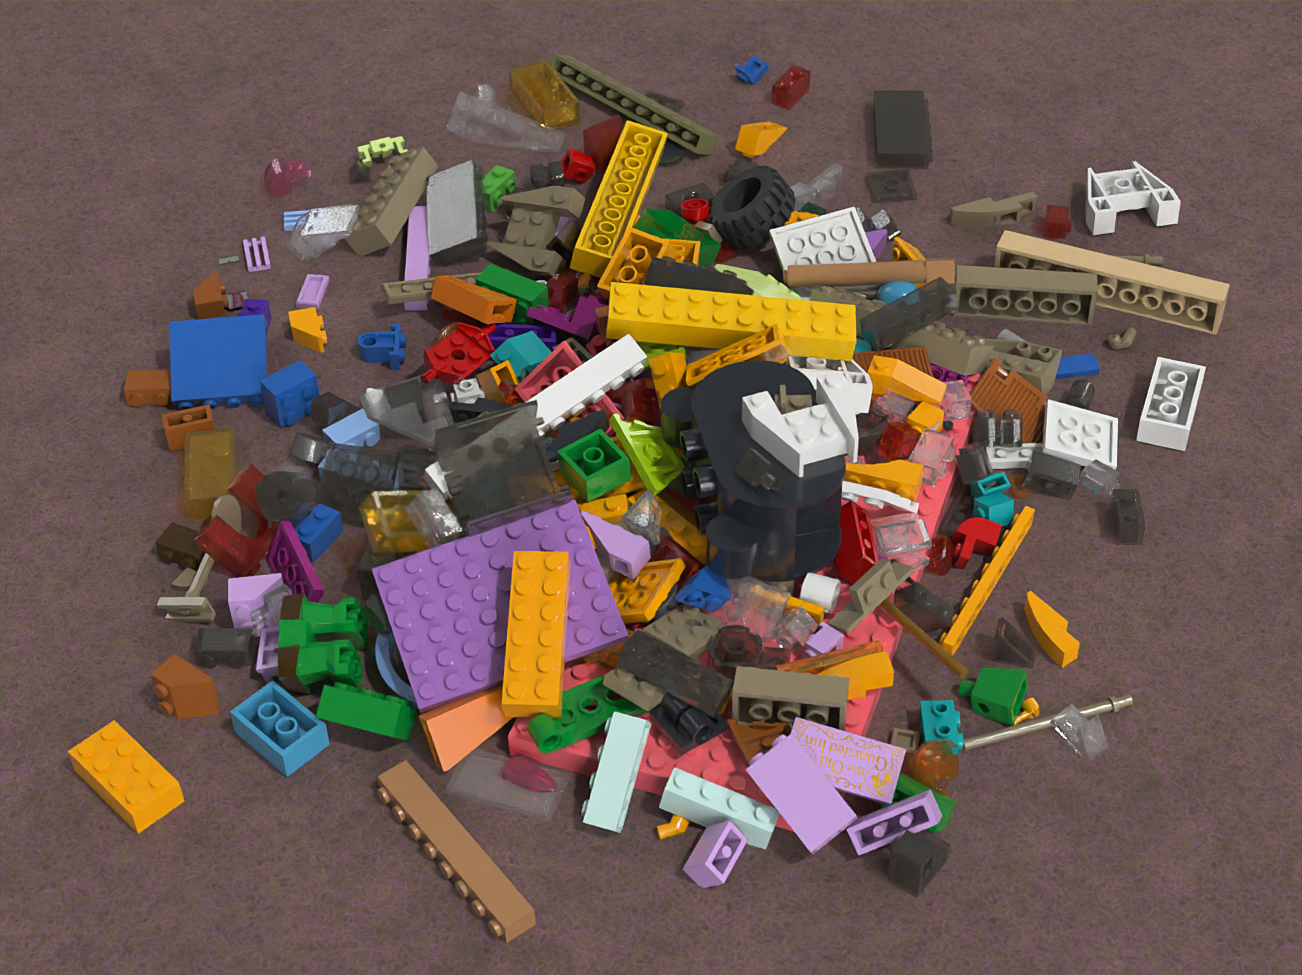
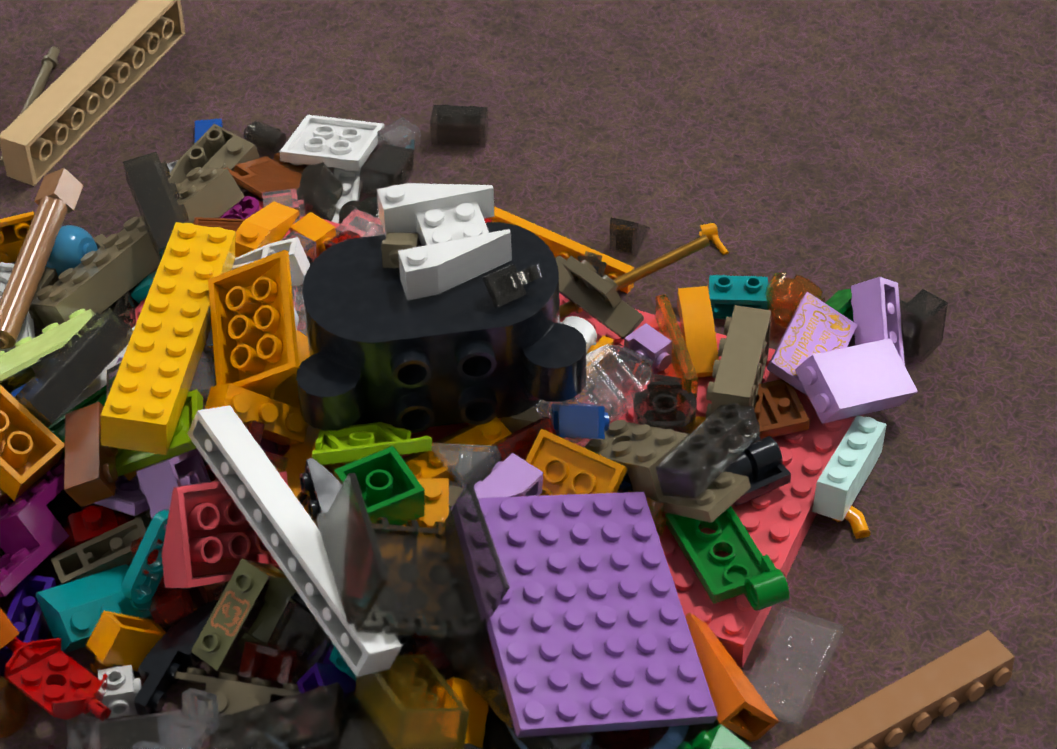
camera: 85 degrees left, 0 degrees up
clear brick [406,488,463,549] -> none
clear pink plate [501,752,558,792] -> none
light orange brick [502,551,571,718] -> none
light aqua brick [582,712,651,833] -> none
lavender brick [683,820,748,888] -> none
dark tan brick [953,265,1097,325] -> none
green torso [959,668,1028,726] -> none
dark tan bar [963,695,1133,750] -> none
light orange slope [1024,591,1080,668] -> none
clear slope [1050,704,1108,762] -> none
dark tan arm [1107,327,1137,351] -> none
white brick [1136,357,1206,451] -> none

